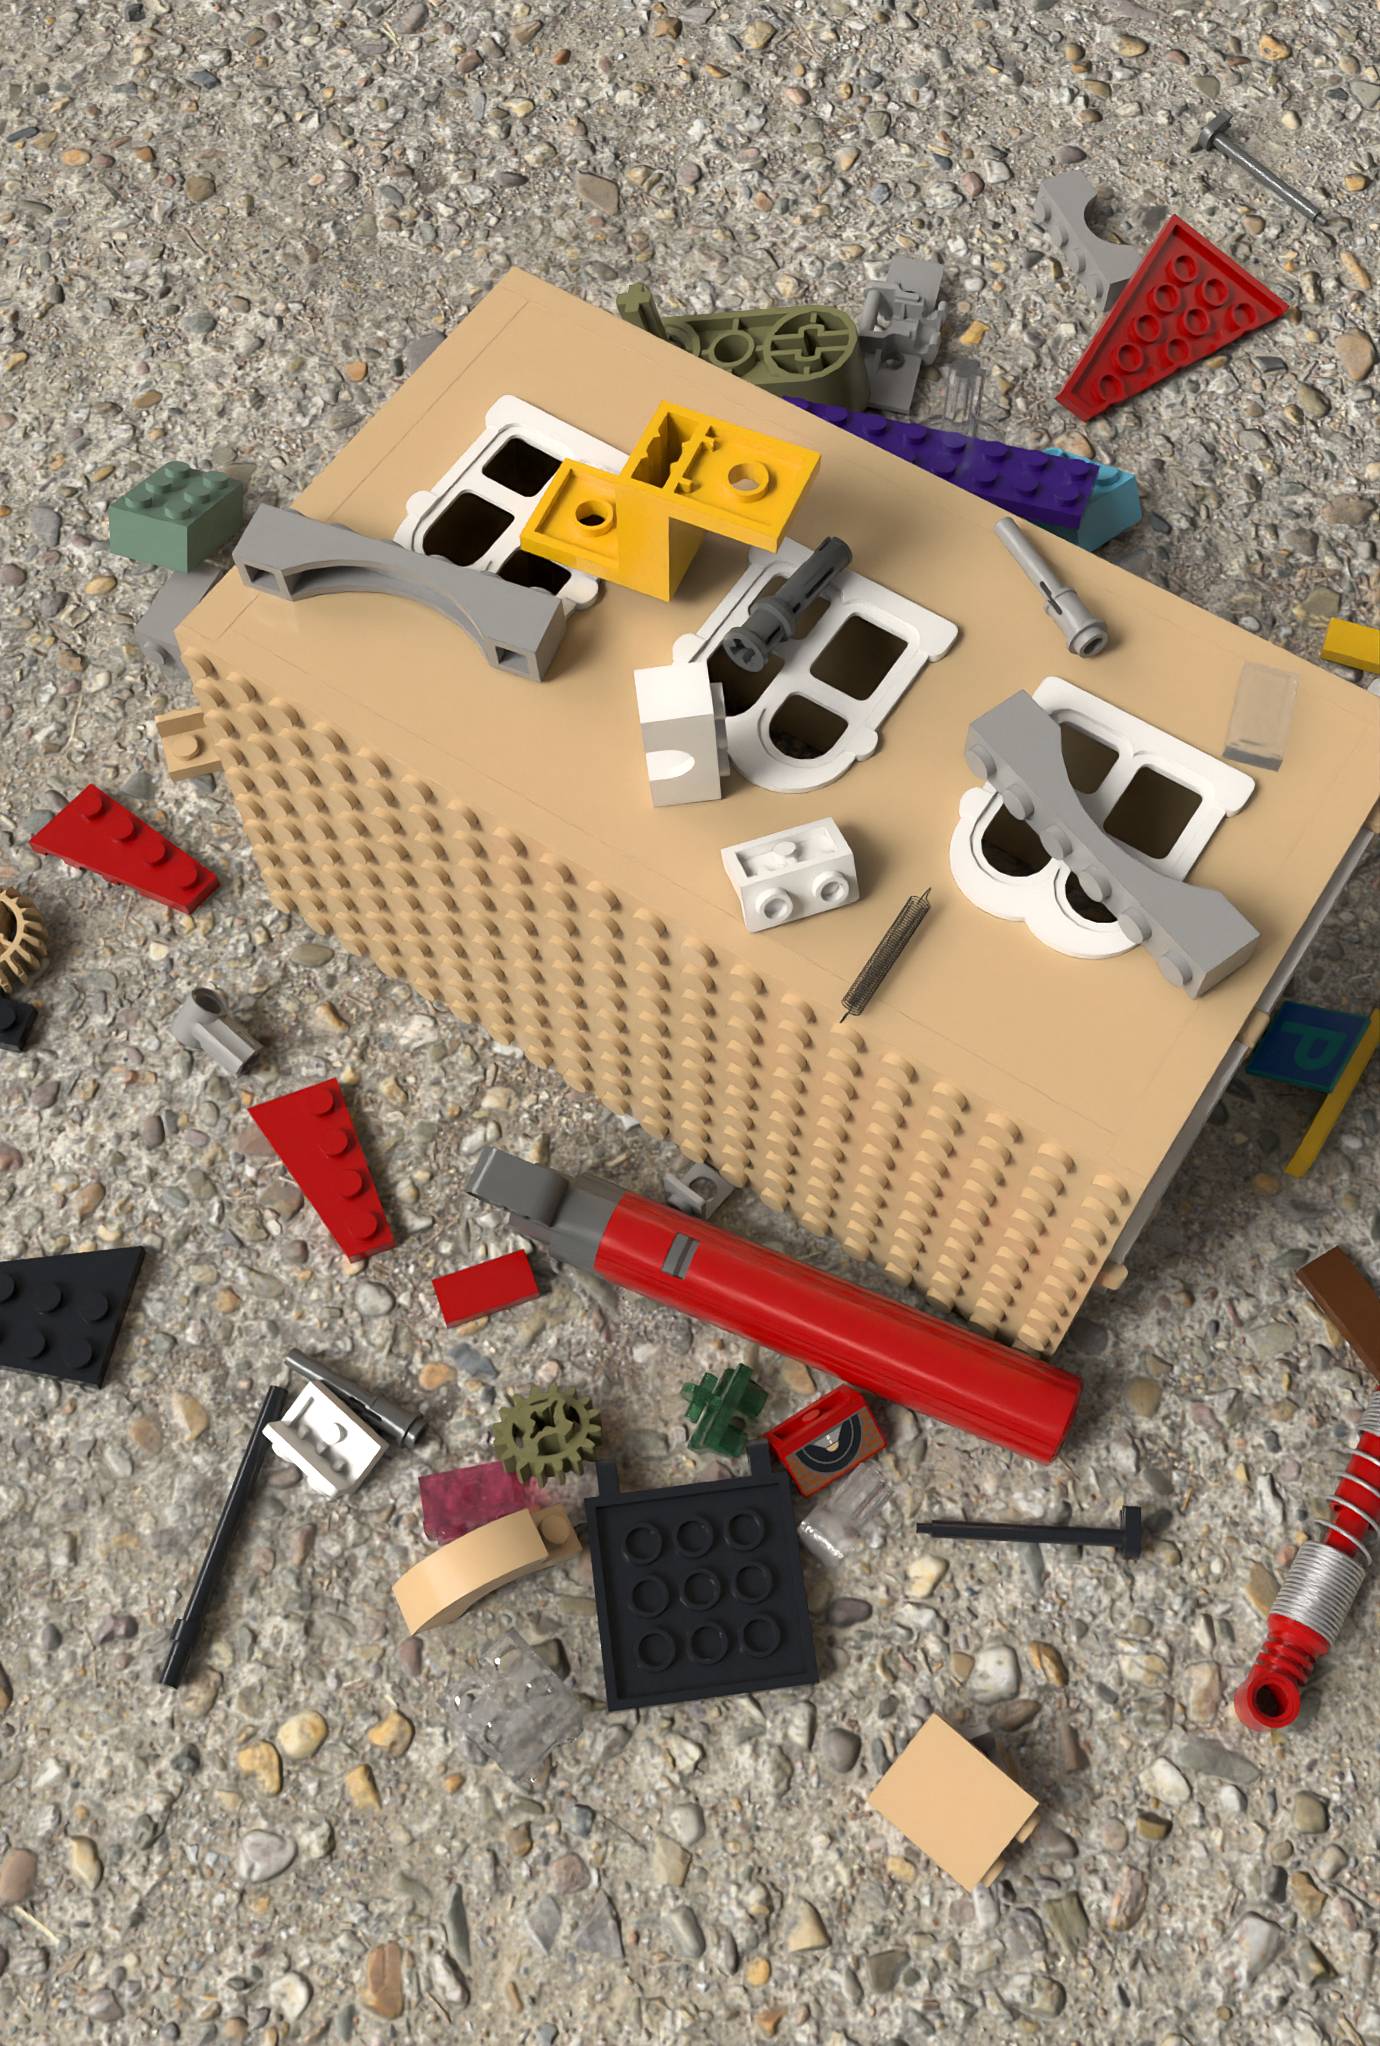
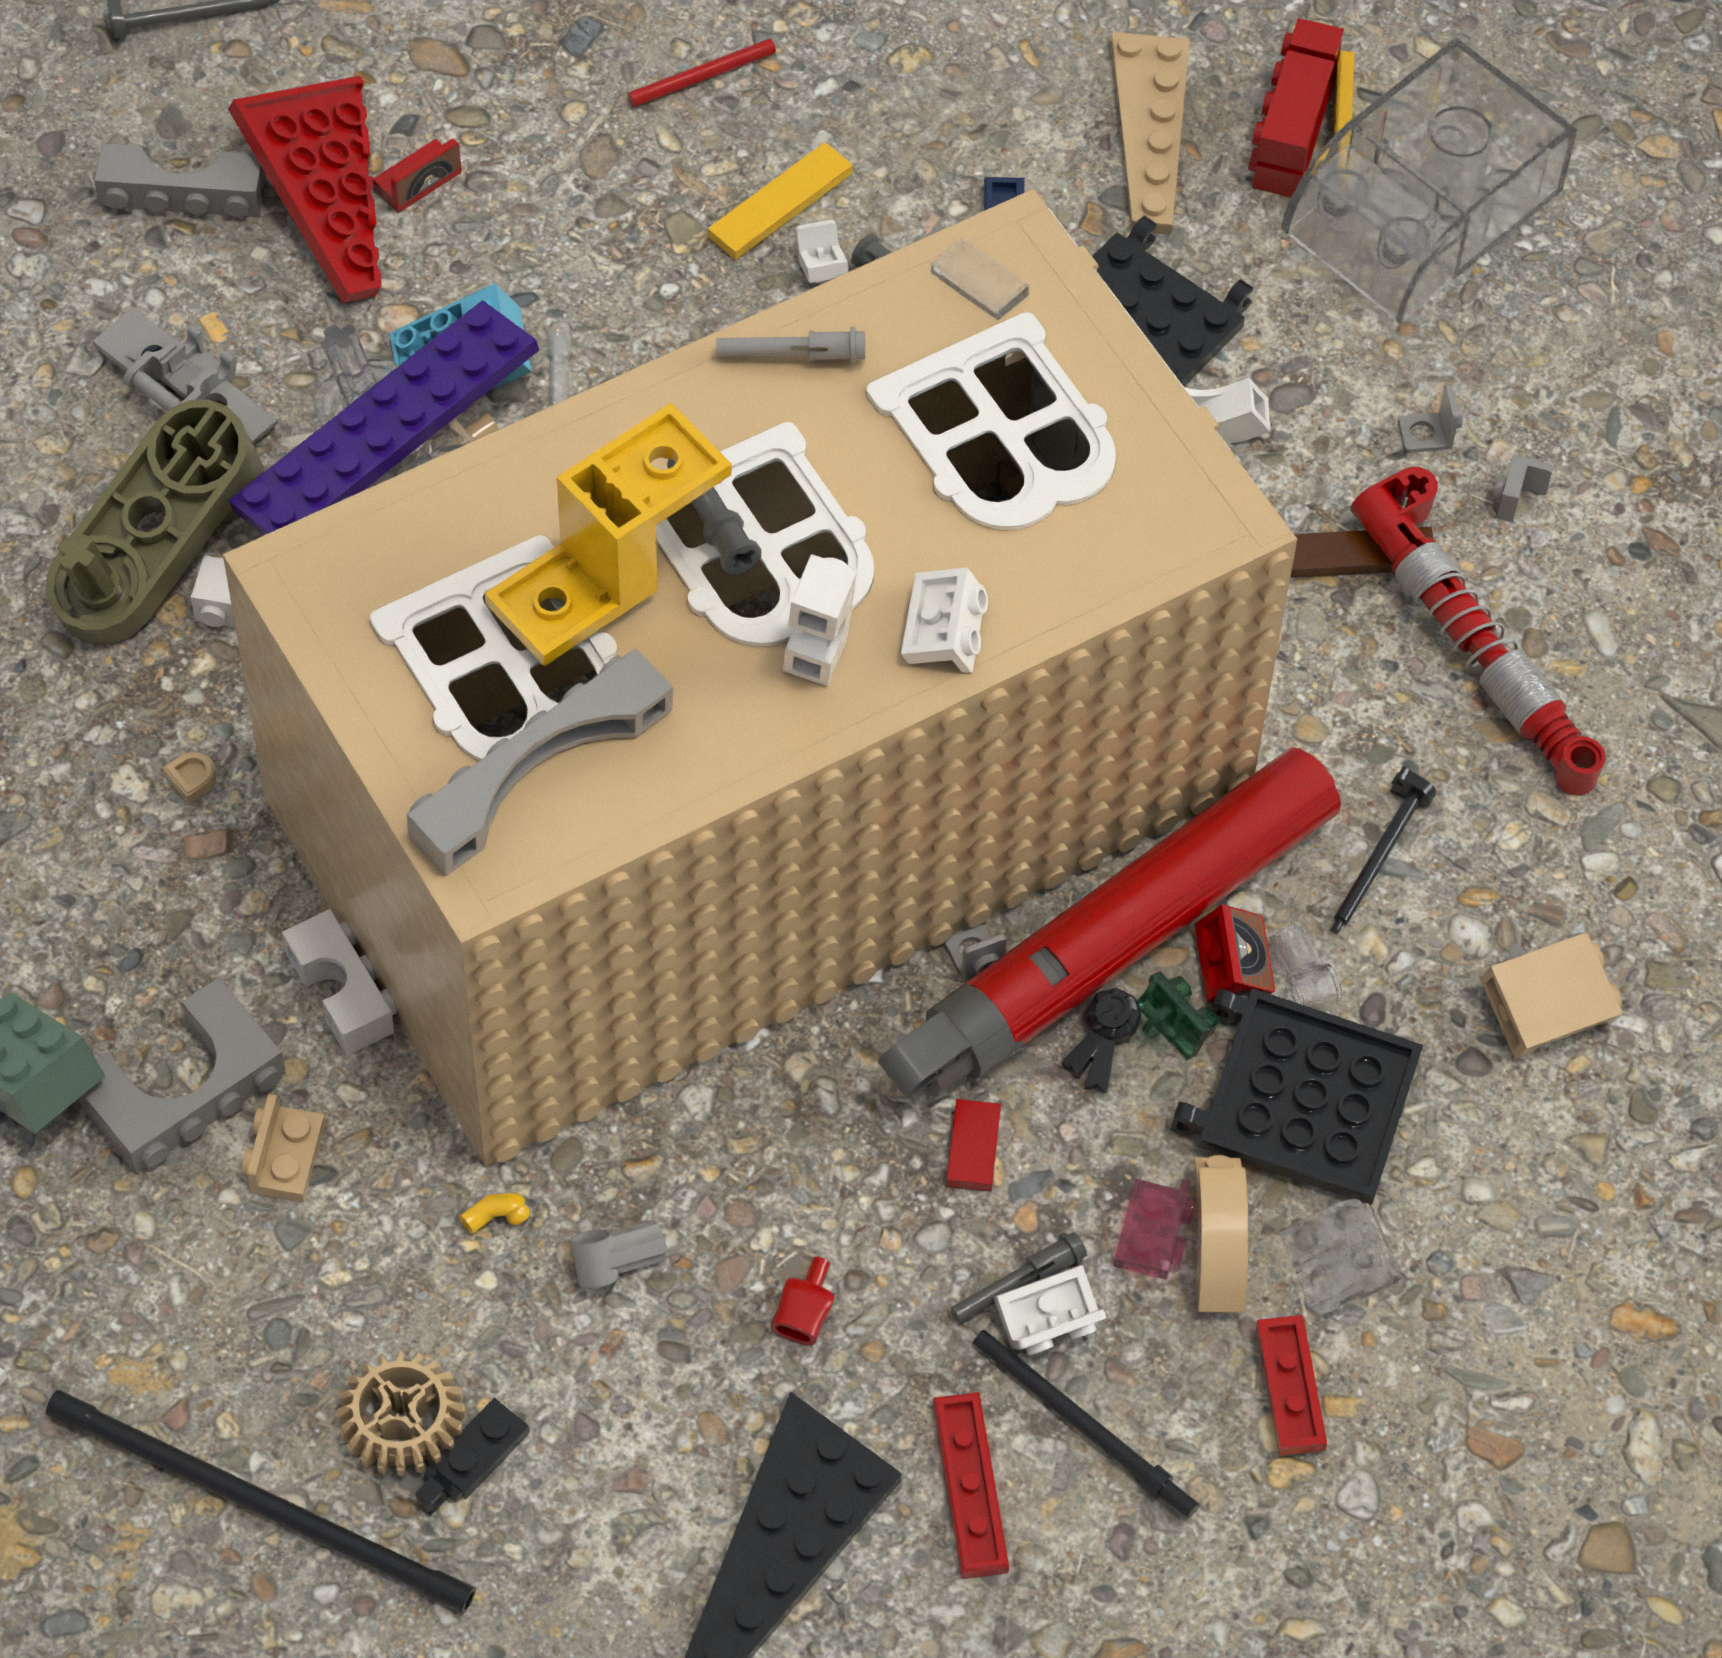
camera: 65 degrees left, 5 degrees down
red wing [28,783,220,915] -> none
red wing [247,1077,396,1264] -> none
olive gear [492,1383,604,1488] -> none
black piece [840,887,931,1024] -> none
light grey arch [964,689,1261,1000] -> none
none -> panel [373,138,462,213]
none -> yellow arm [459,1193,531,1234]
none -> red piece [770,1256,835,1346]
none -> red tile [933,1392,1009,1579]
none -> black piece [1062,987,1142,1093]
none -> red plate [1255,1315,1327,1456]

